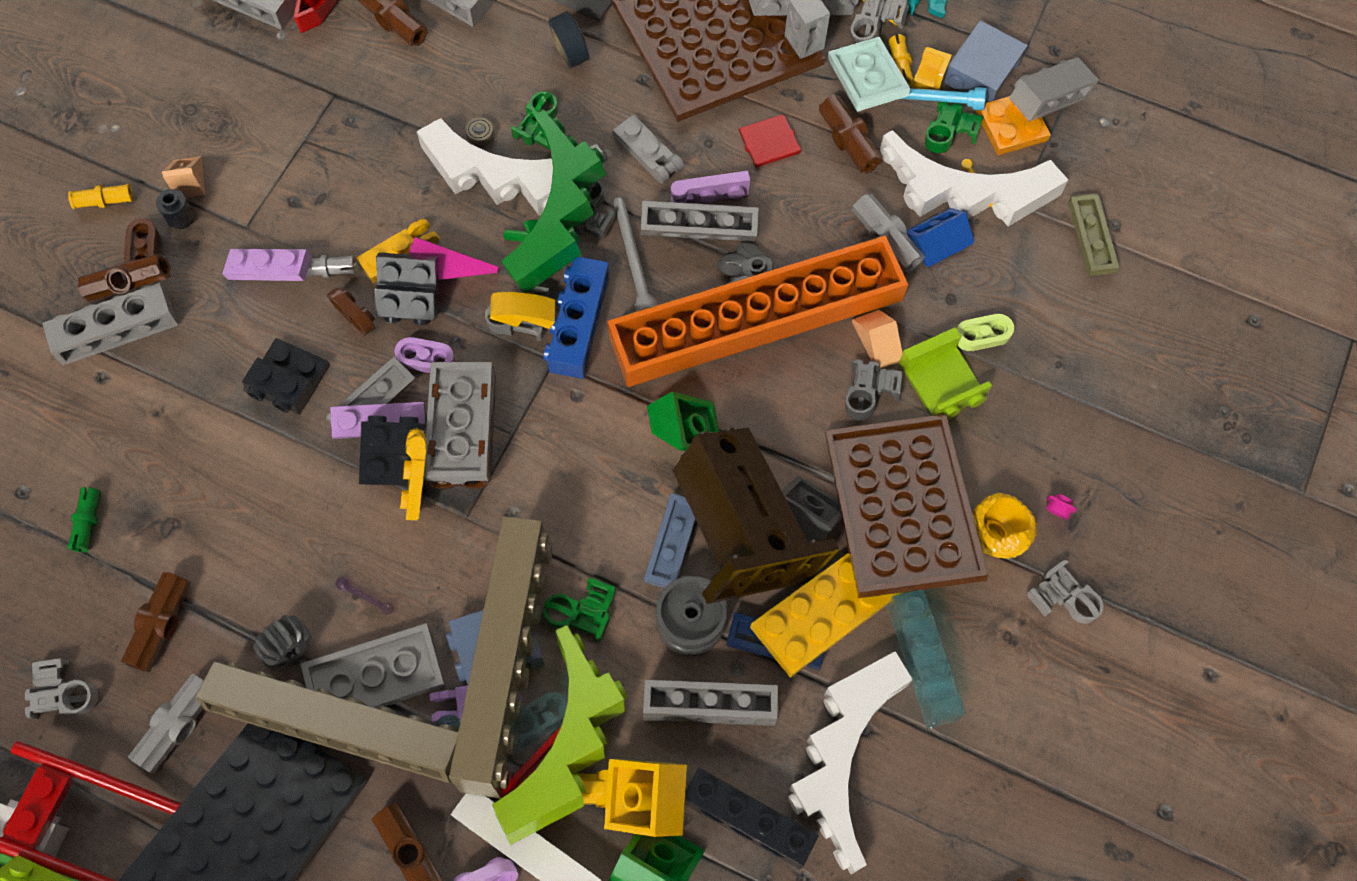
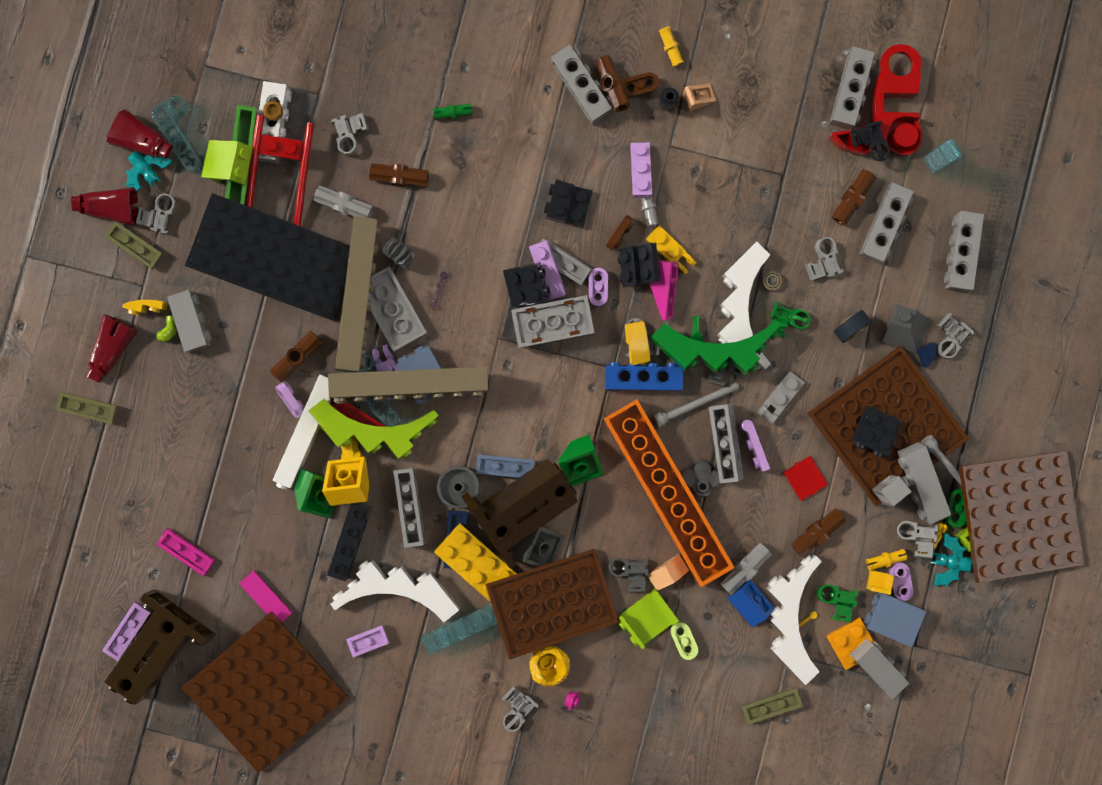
camera: 80 degrees right, 20 degrees up
yellow hinge [400,428,427,521] -> none
green piece [543,577,616,642] -> none
light aqua plate [828,37,910,112] -> none
medium azure piece [901,87,987,111] -> none
none -> lavender plate [346,625,390,657]
none -> light grey piece [804,237,844,281]
none -> black plate [850,405,903,458]
none -> lavender plate [889,562,913,601]

